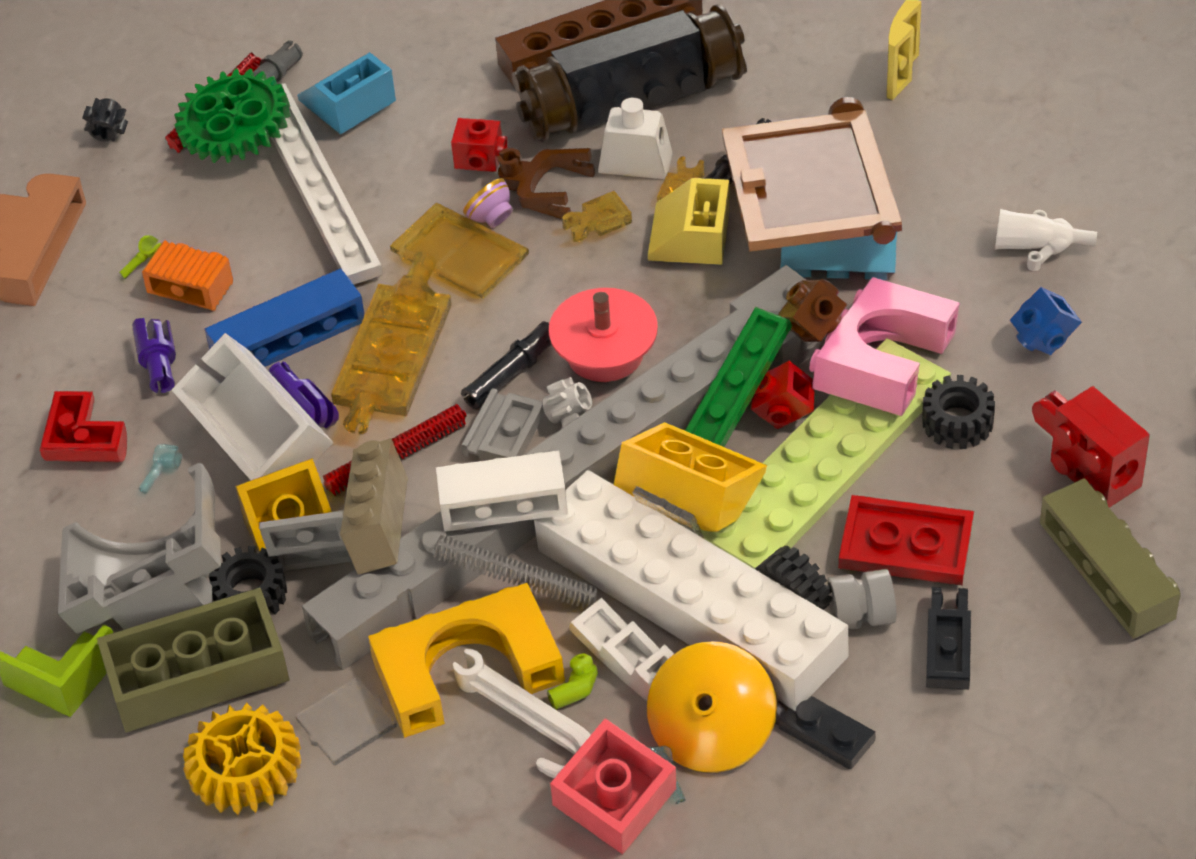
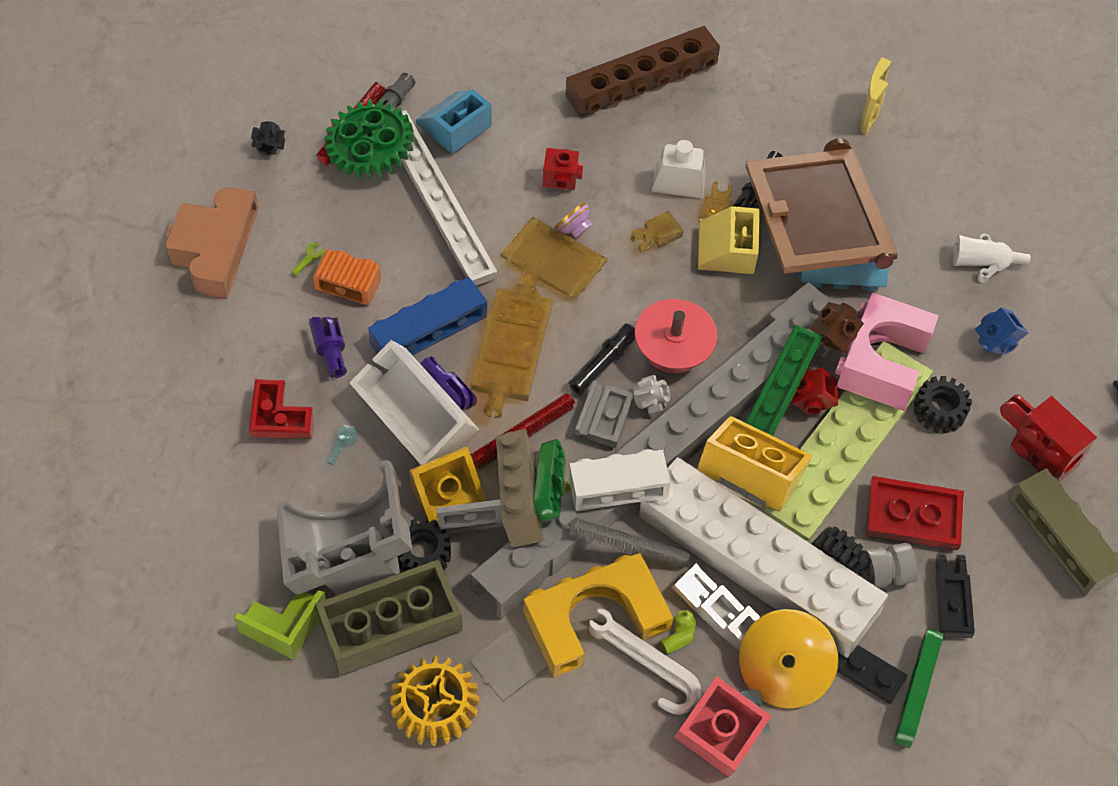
camera: 10 degrees left, 10 degrees up
reddish brown piece [497,148,595,222] -> none
black brick [512,4,747,143] -> none
none -> green beam [534,439,566,523]
none -> green beam [893,628,943,748]

